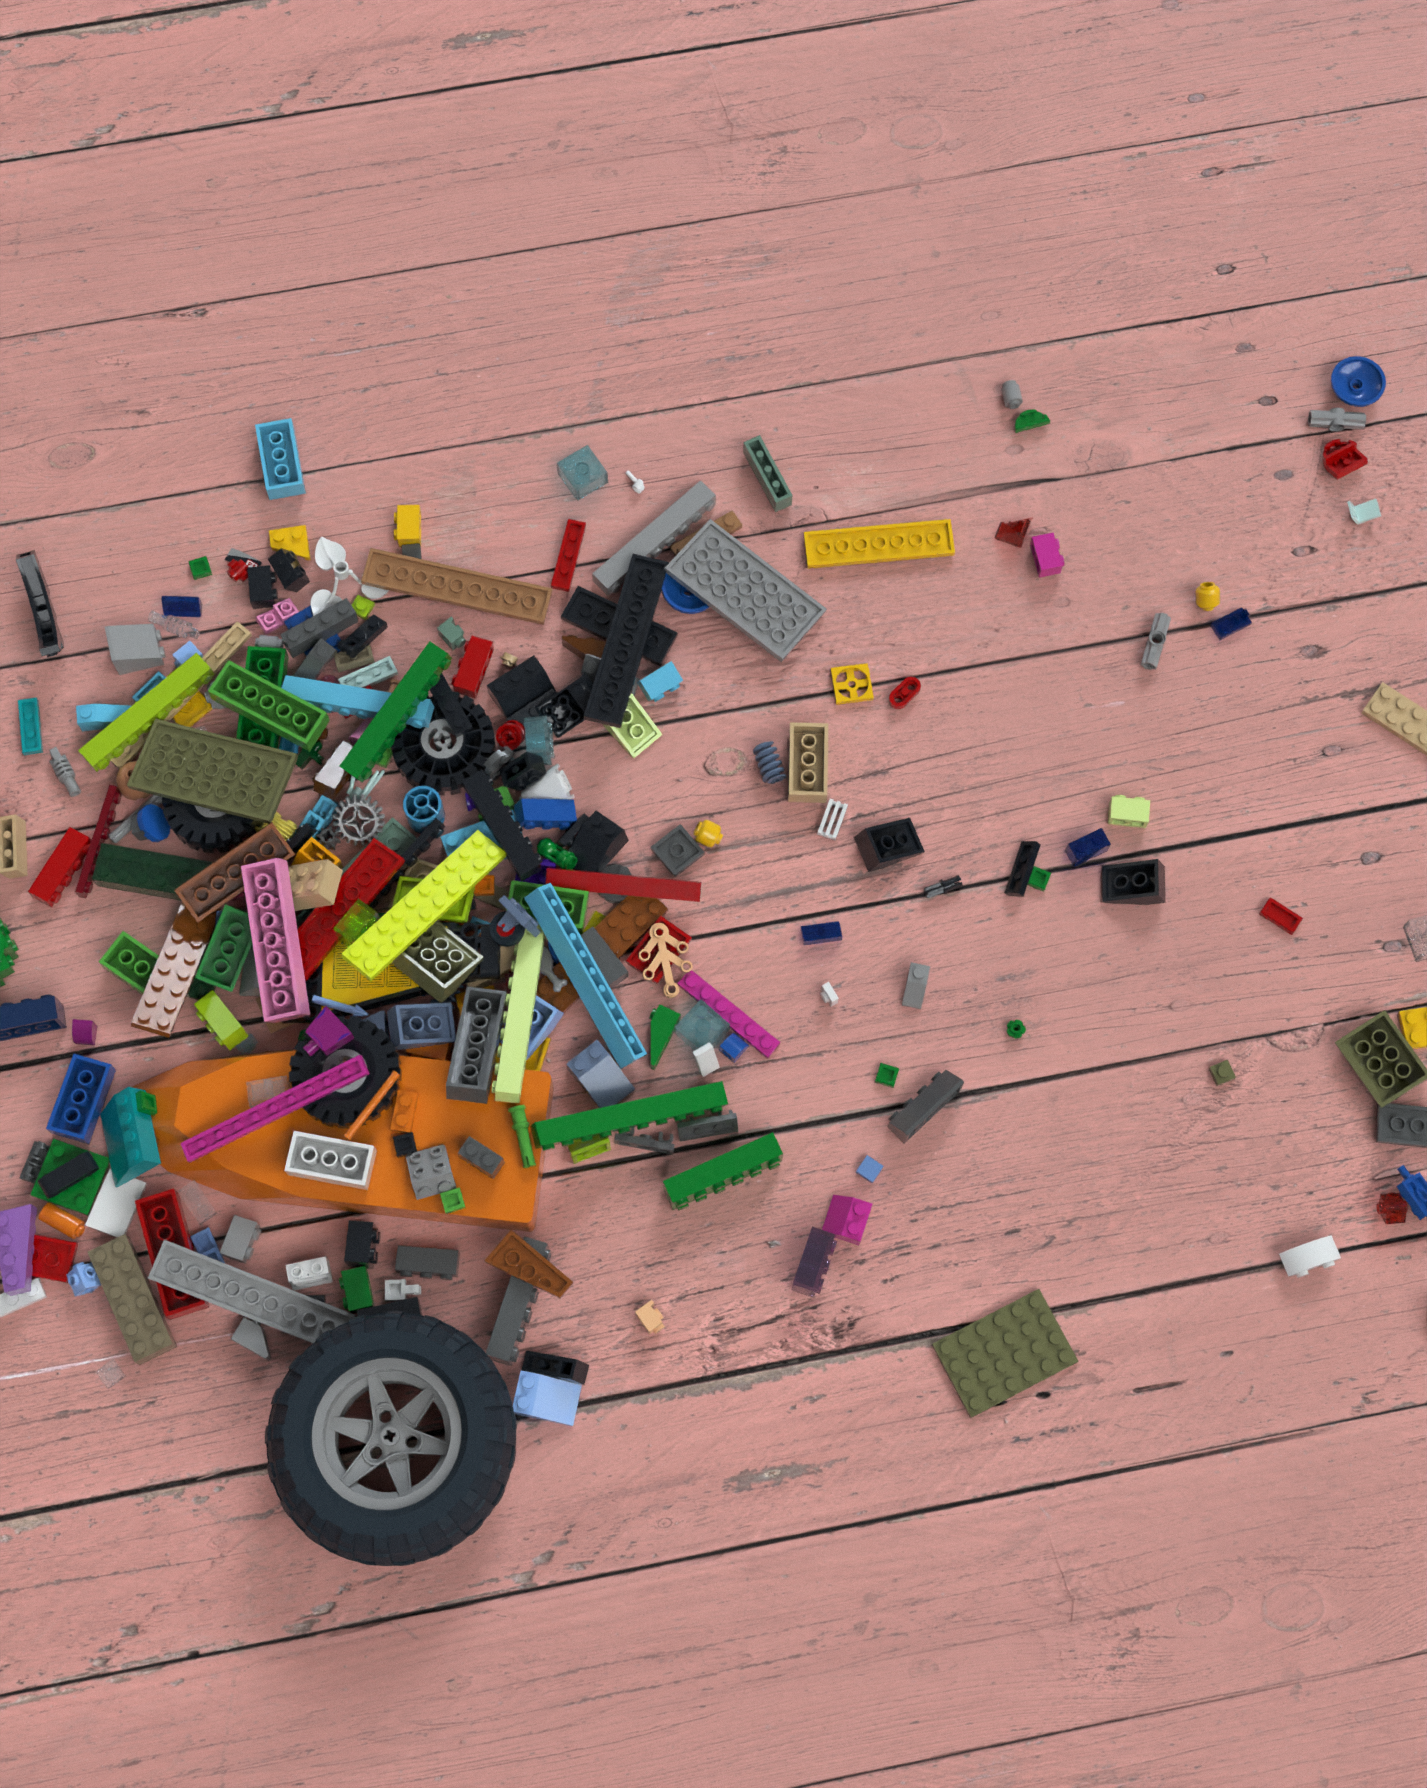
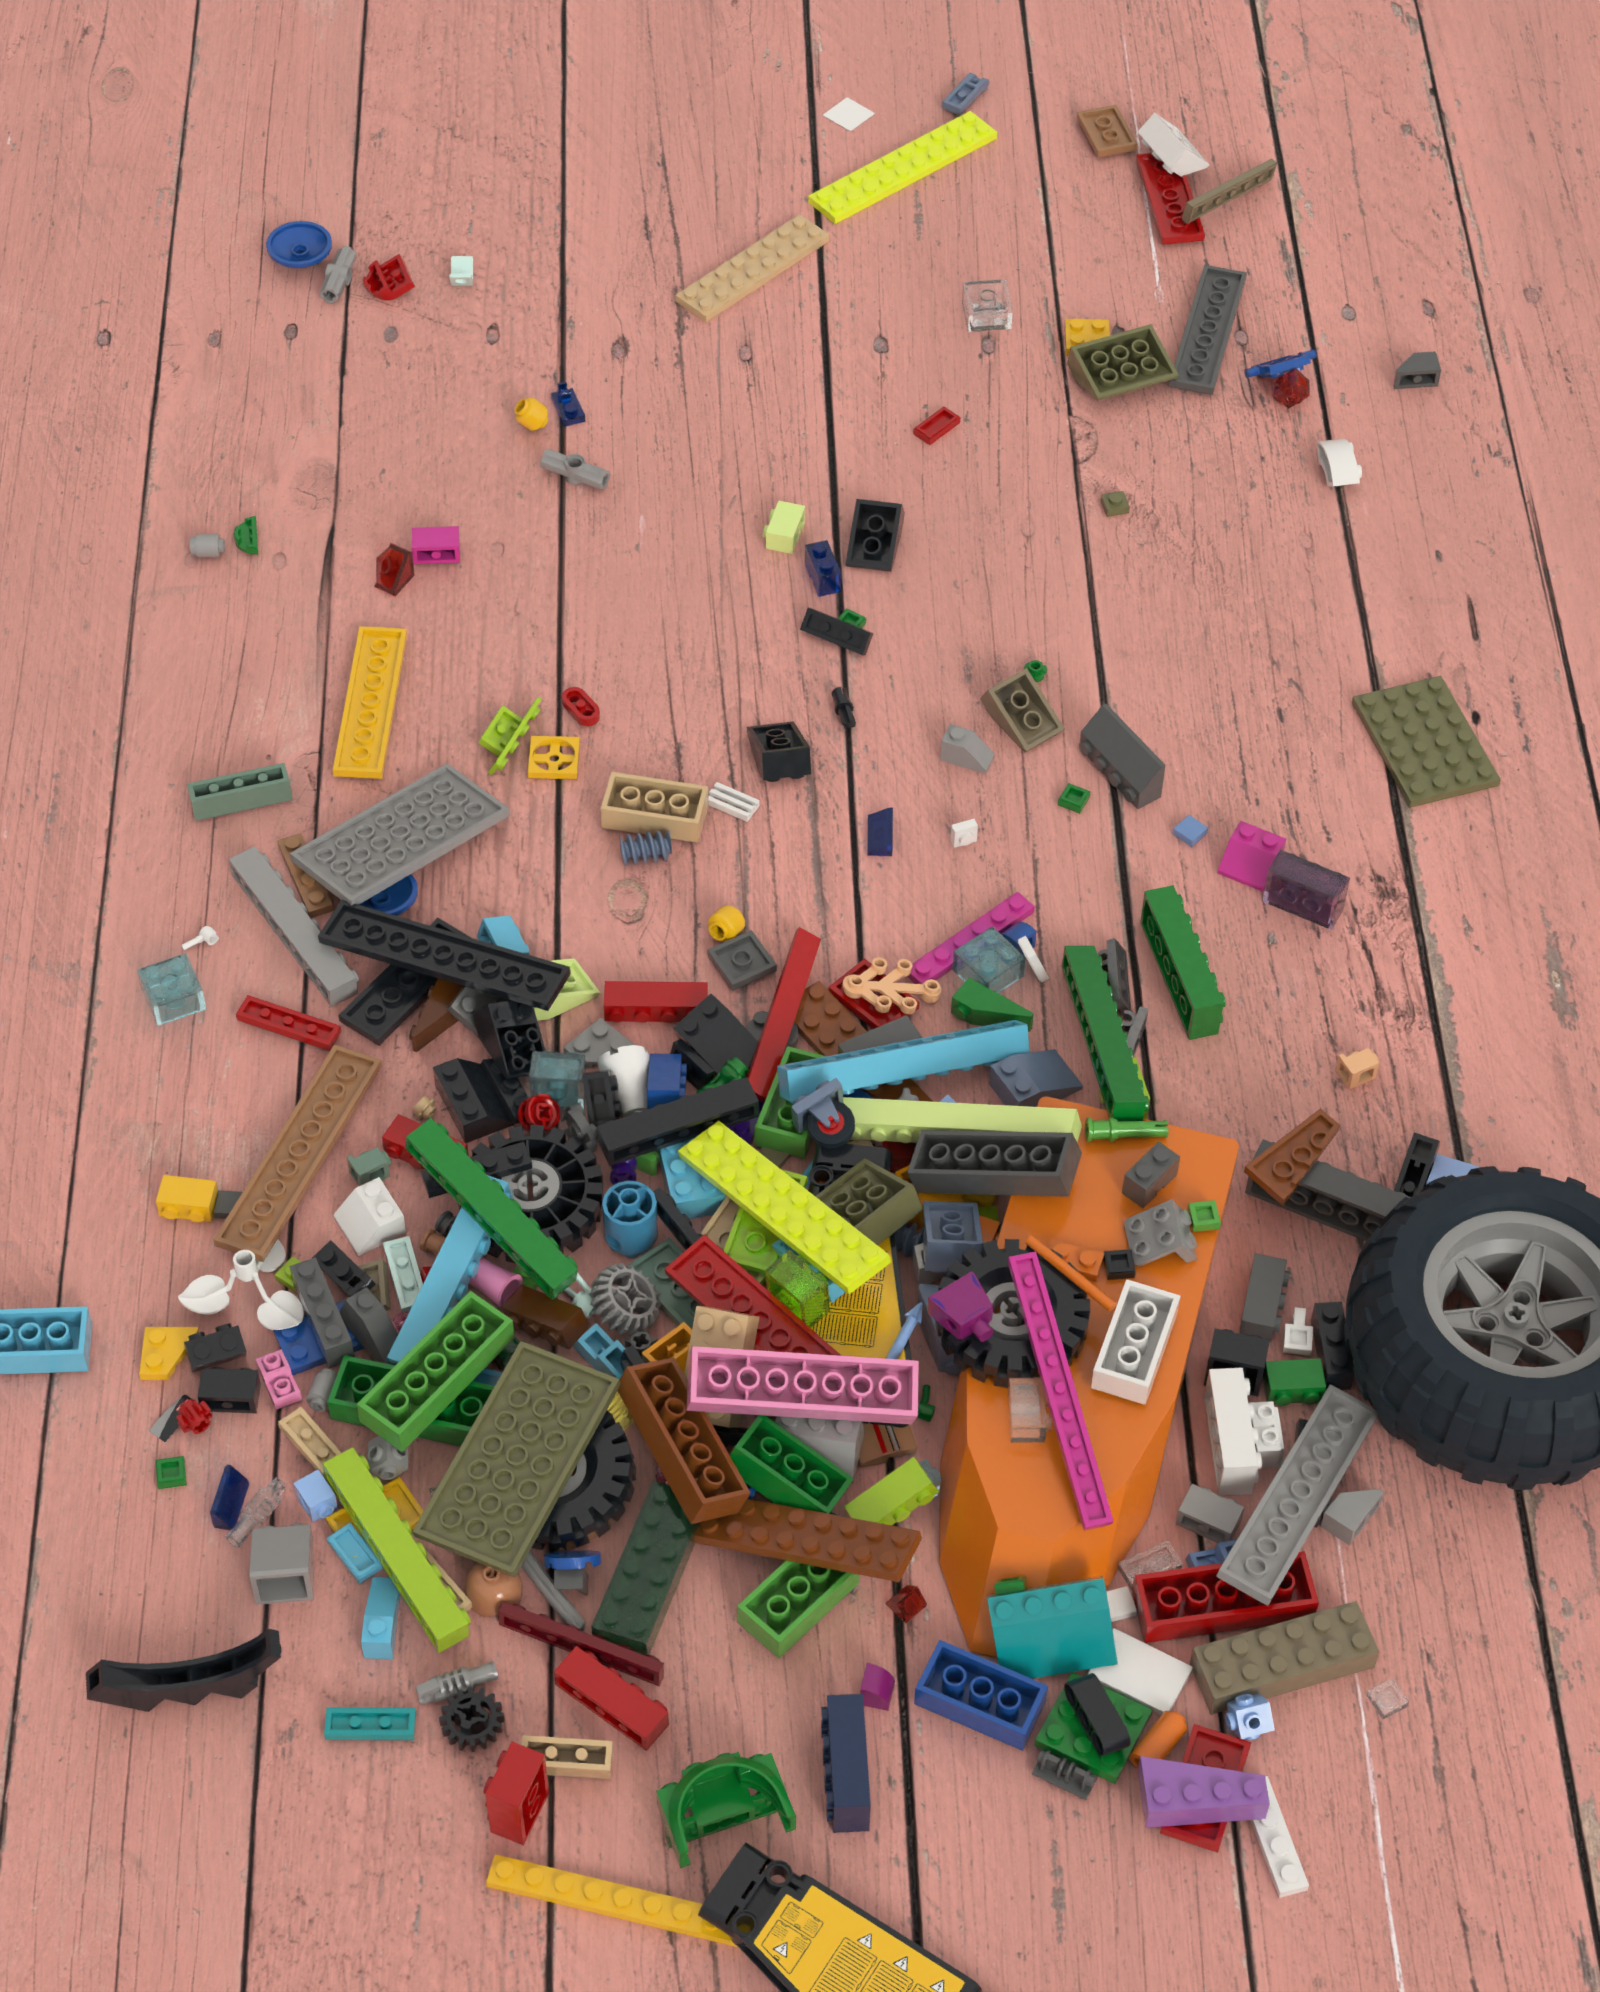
camera: 80 degrees left, 20 degrees down
none -> white slope [333,1177,406,1256]
none -> black gear [439,1687,505,1752]
none -> lime bracket [478,697,542,776]
none -> light grey plate [563,1017,634,1068]
none -> red brick [604,981,708,1023]
none -> clear red slope [886,1585,927,1623]
none -> dark tan slope [980,668,1065,752]
none -> white tile [1106,1586,1137,1622]
none -> white brick [1204,1368,1262,1496]

